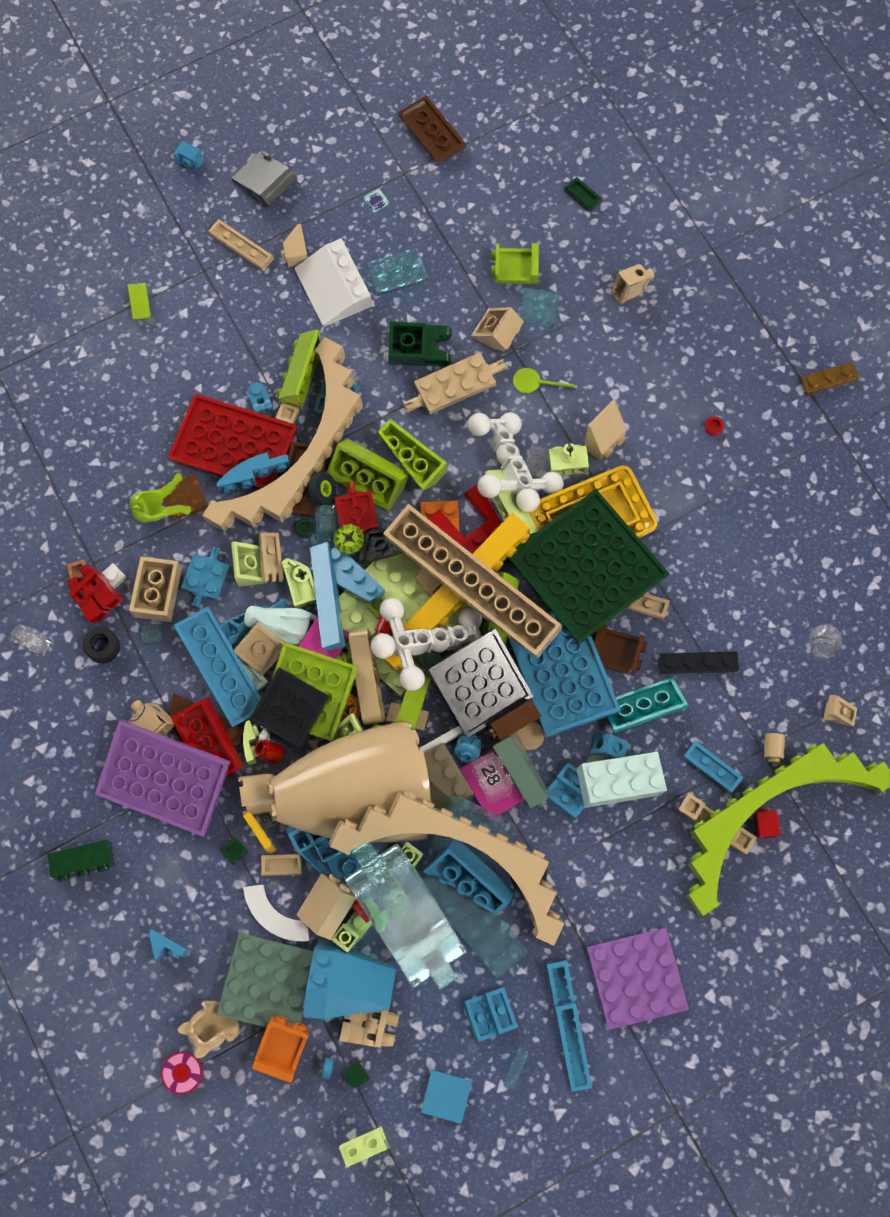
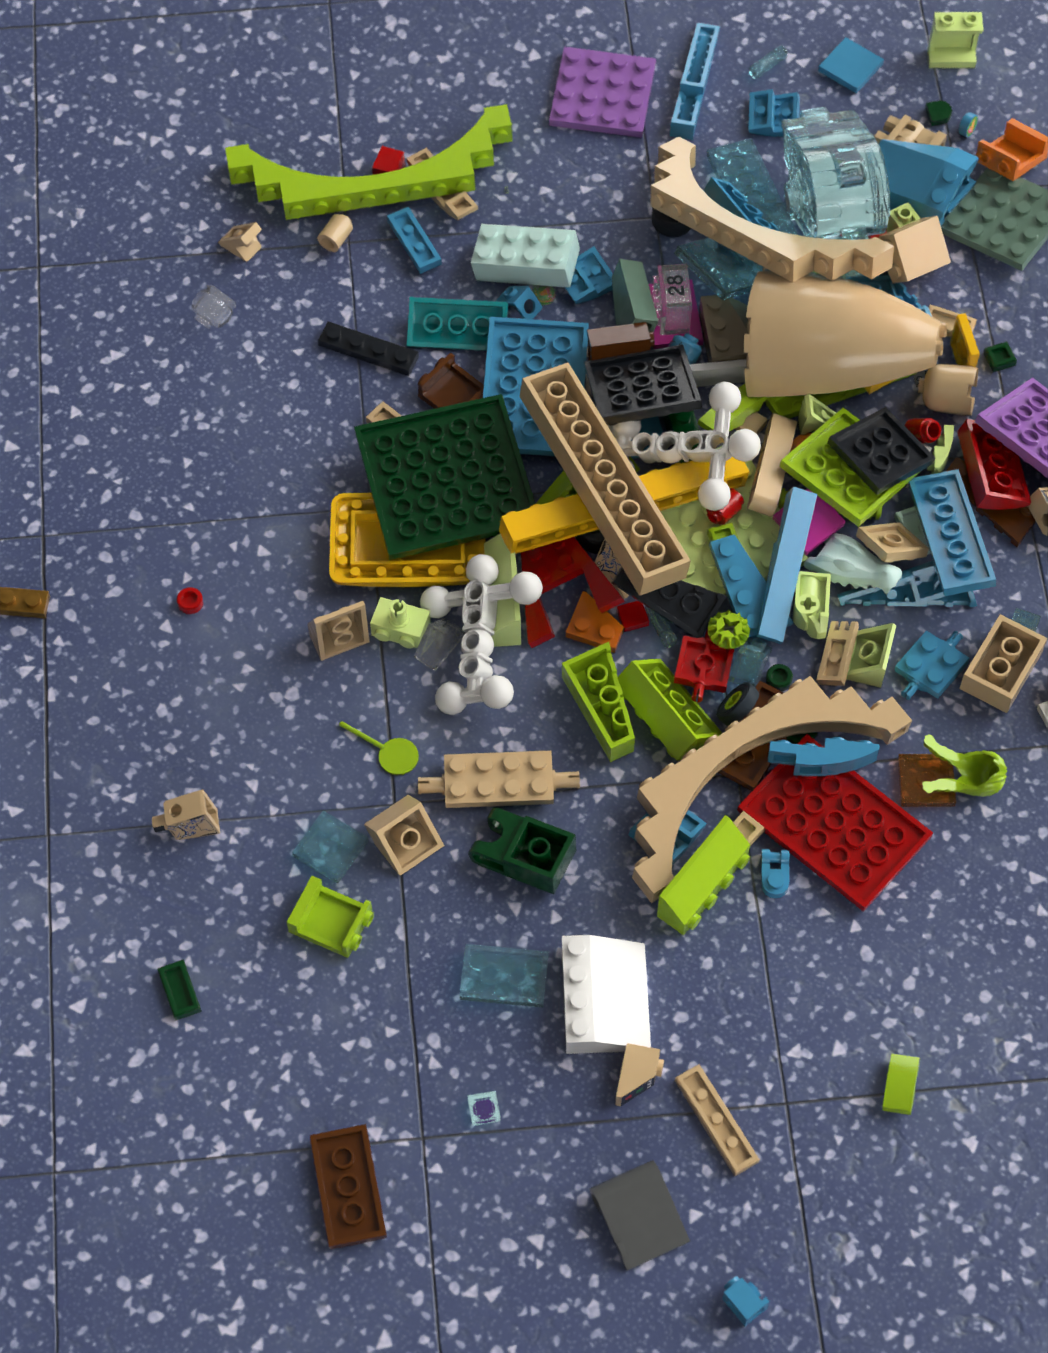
camera: 160 degrees left, 10 degrees down
white tile [243,885,310,942] -> none

